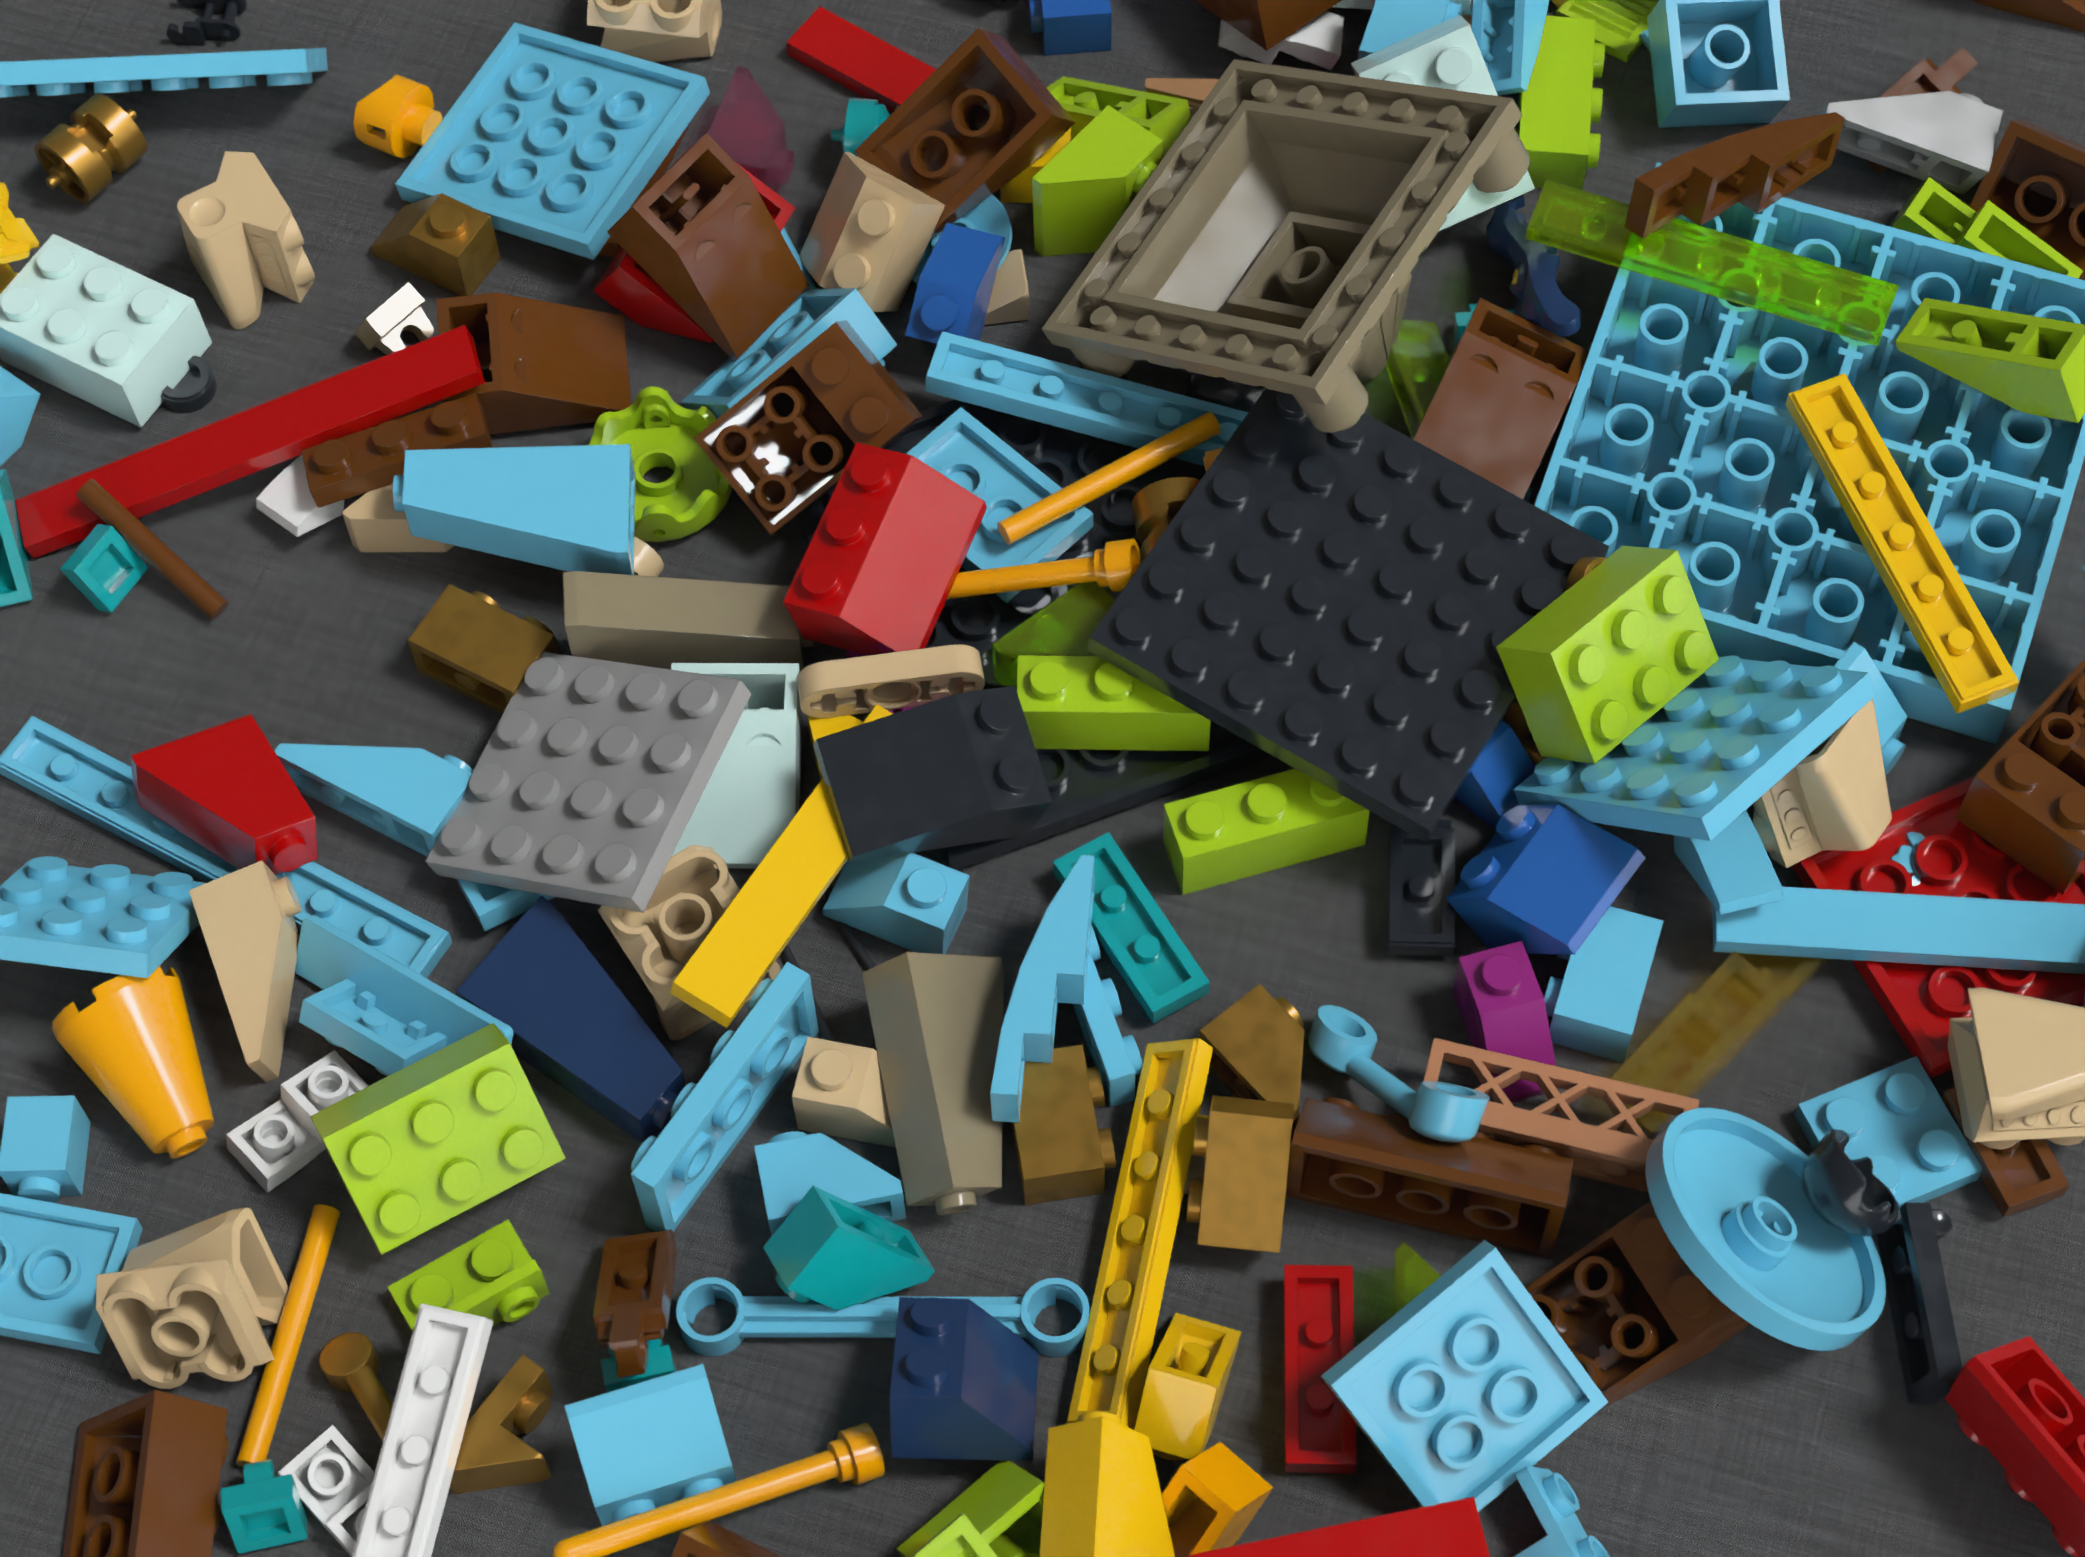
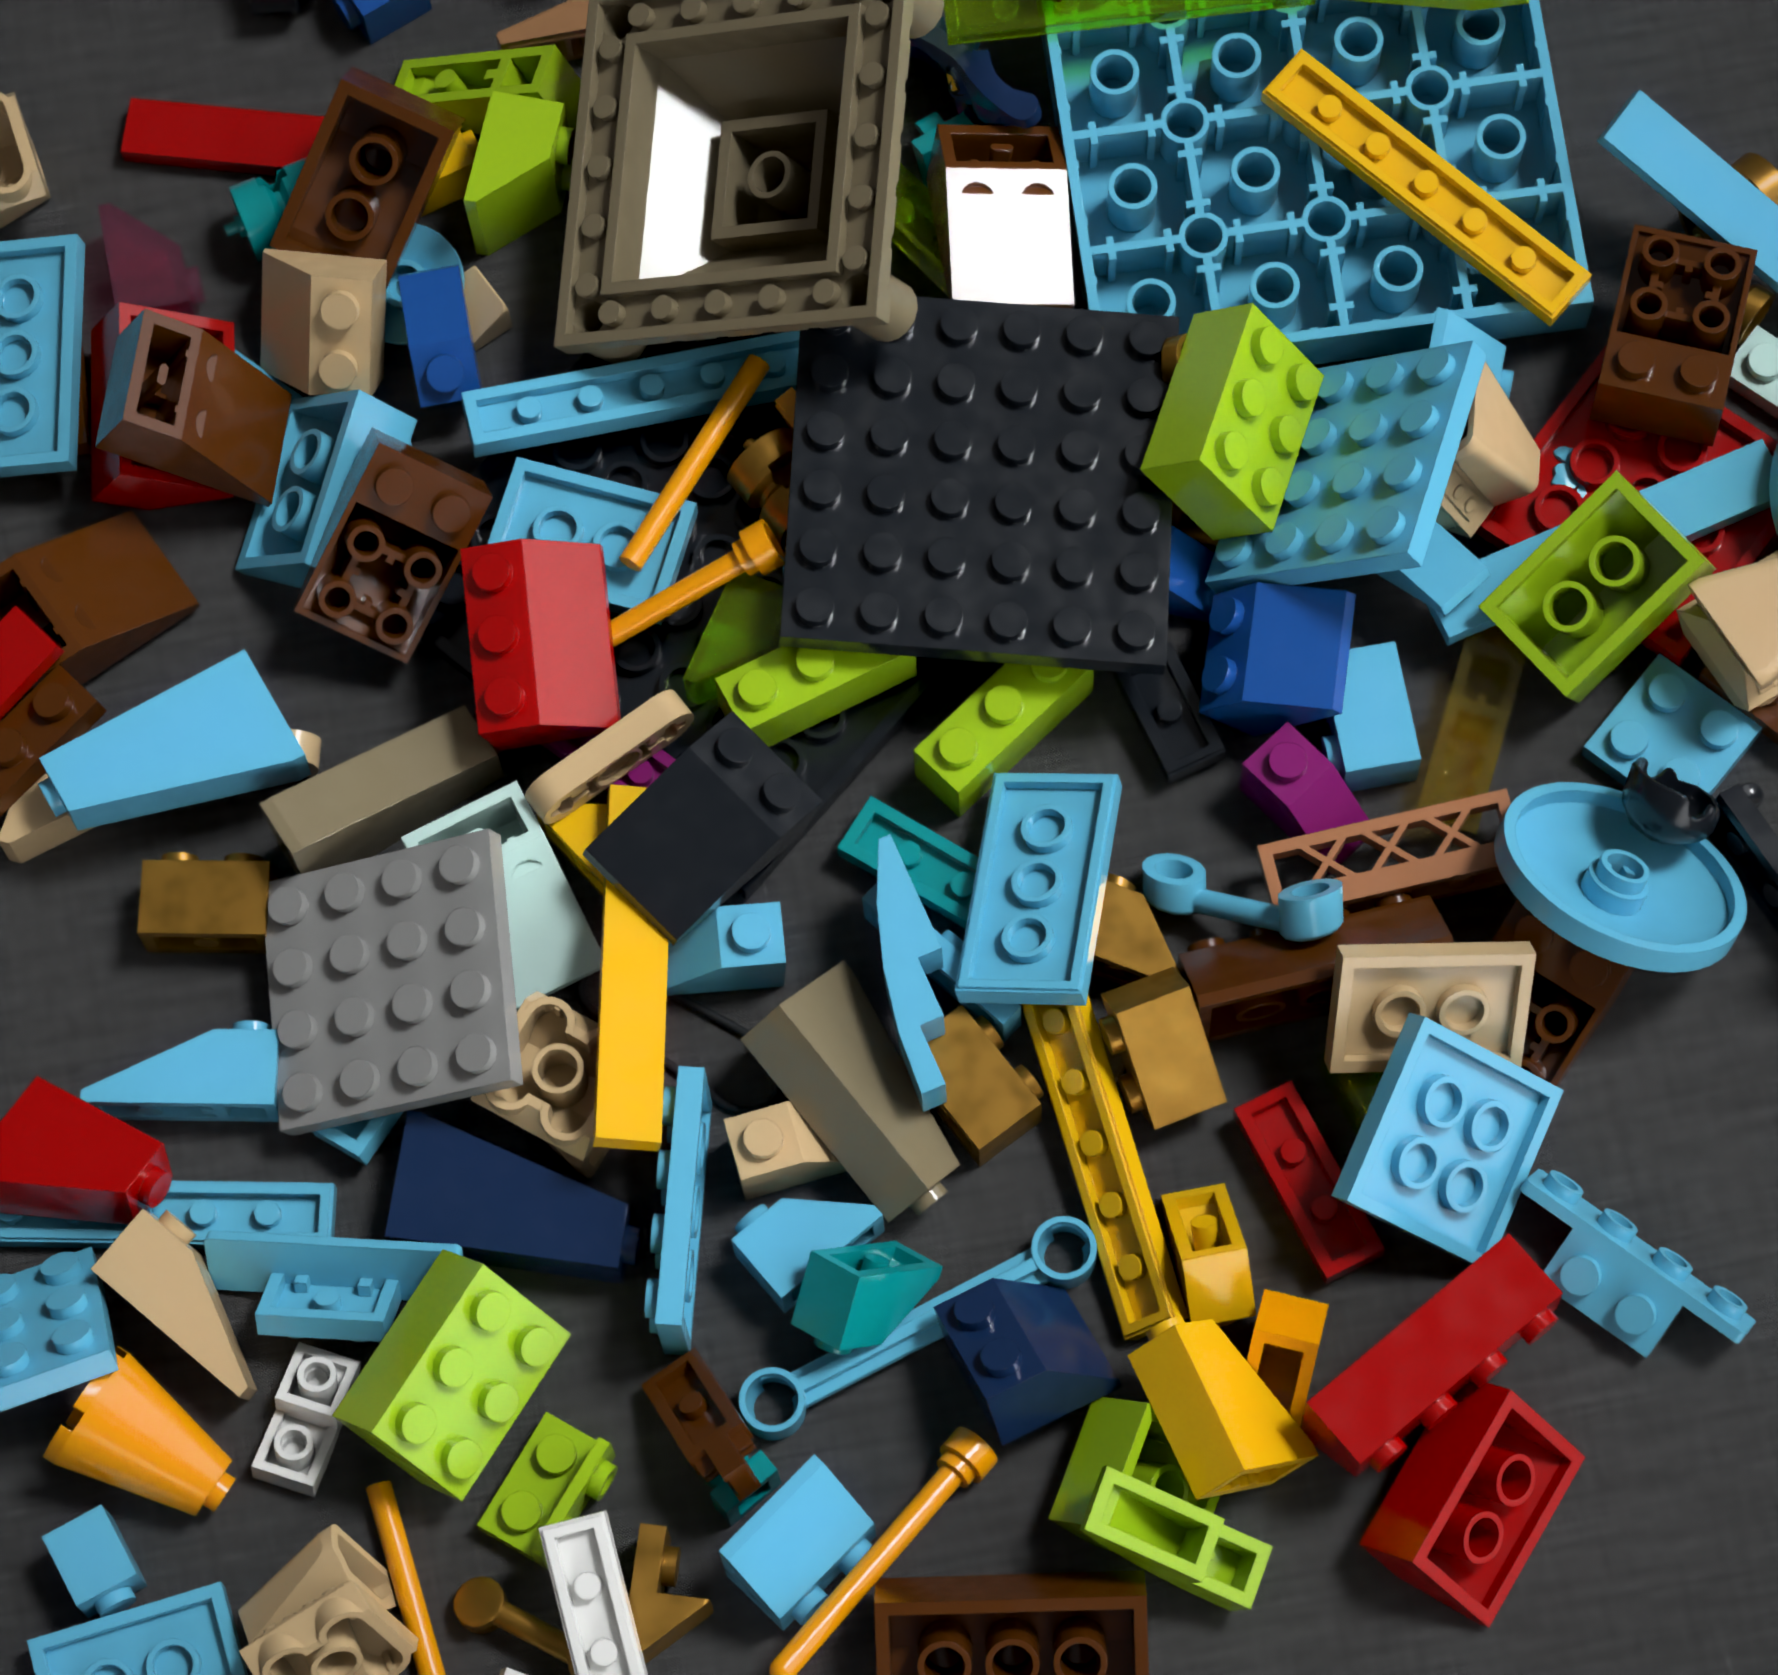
camera: 25 degrees left, 10 degrees up
lime plate [589,386,733,542] -> none
none -> medium azure tile [954,773,1122,1006]
none -> tan plate [1324,941,1536,1073]
none -> lime slope [1478,470,1716,703]

